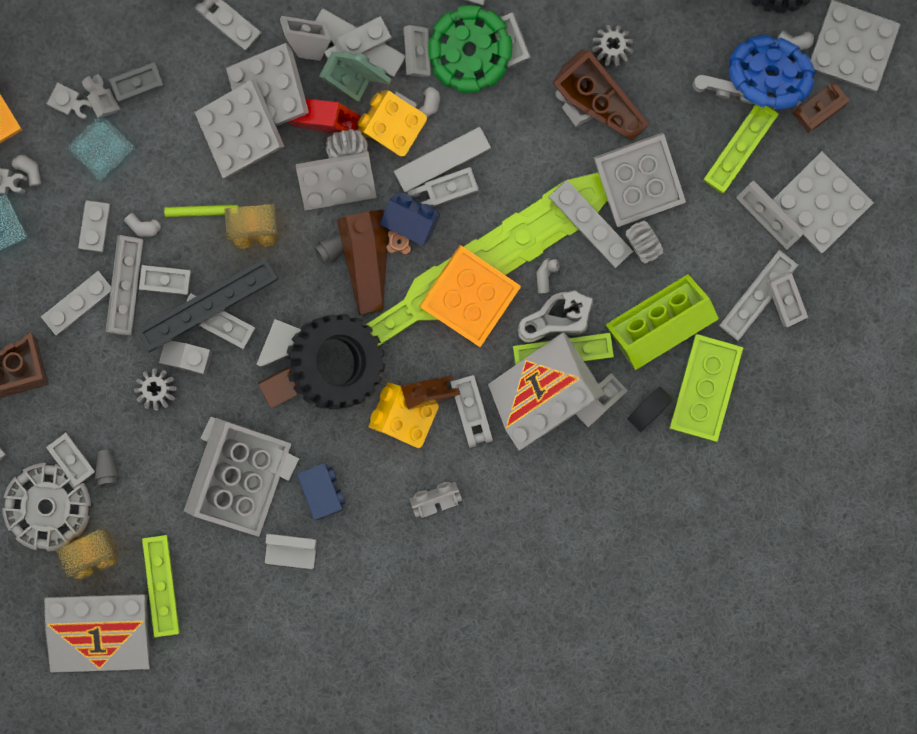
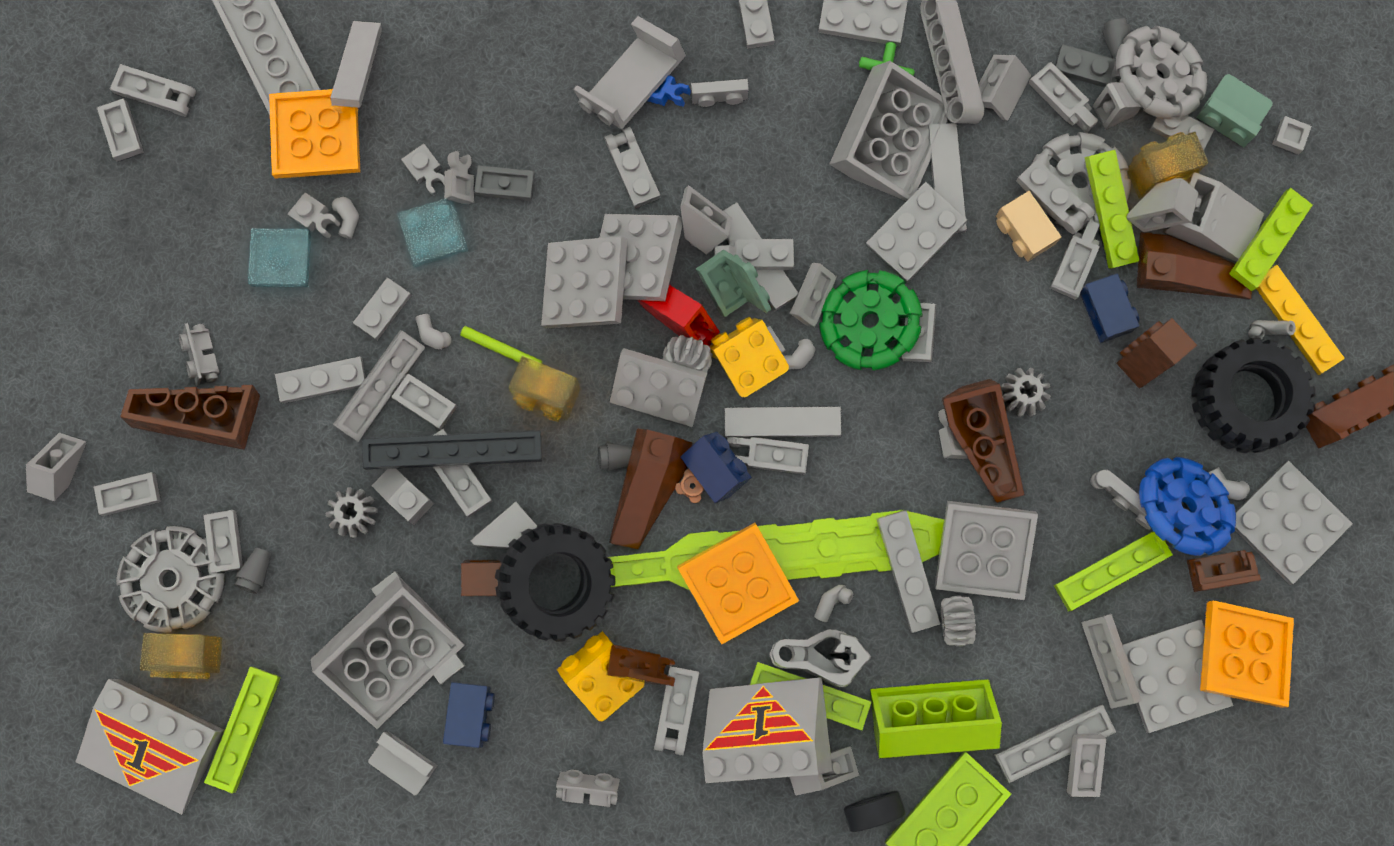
camera: 25 degrees right, 5 degrees down
none -> light orange plate [1200,600,1294,708]

